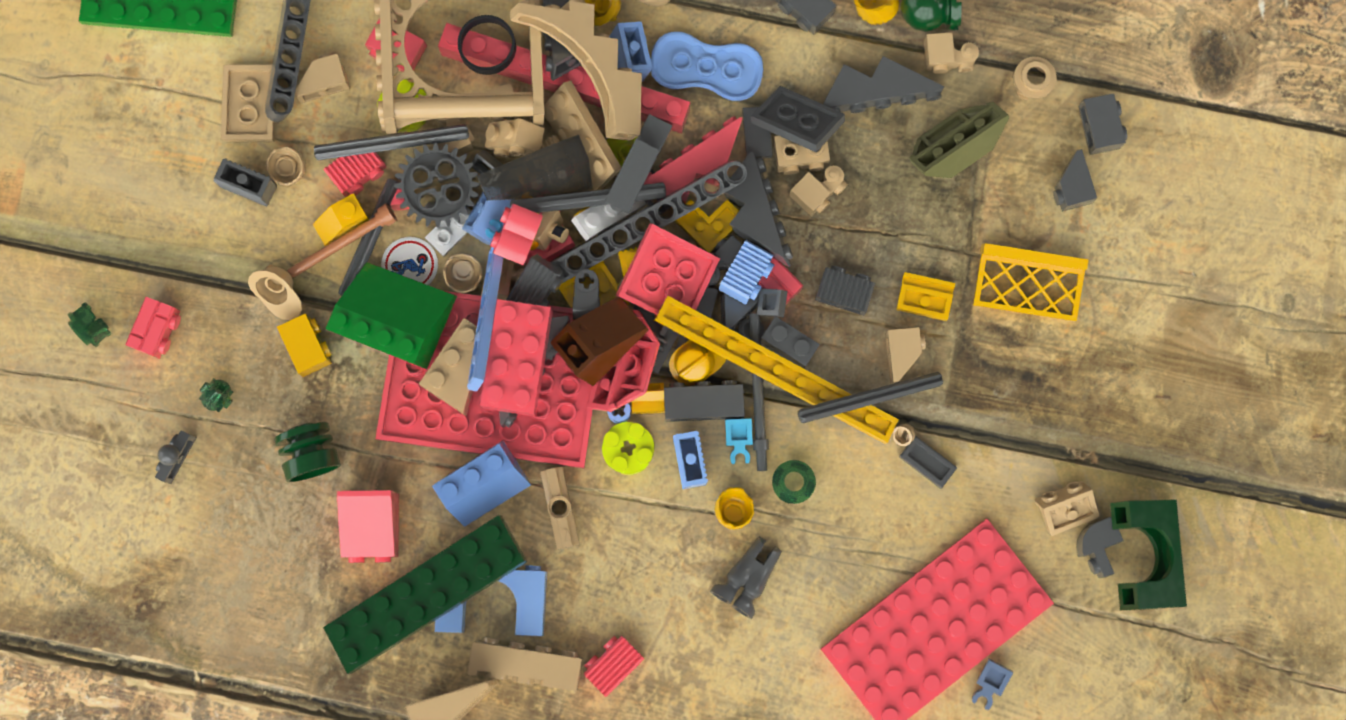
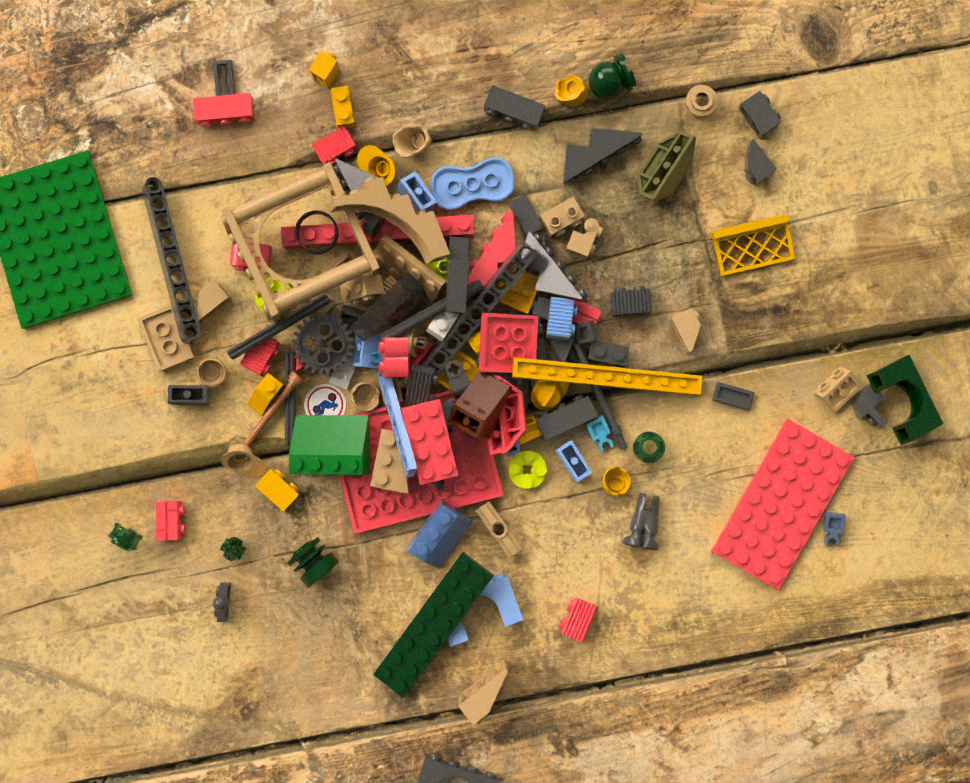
camera: 25 degrees left, 5 degrees up
coral slope [337,490,399,563] -> none
tan wedge [467,637,583,691] -> none
dark grey plate [751,86,845,153] -> none
dark grey axle [797,372,943,423] -> none
tan hinge [892,423,916,446] -> none
yellow plate [896,272,956,321] -> none
tan brick [923,32,979,74] -> none

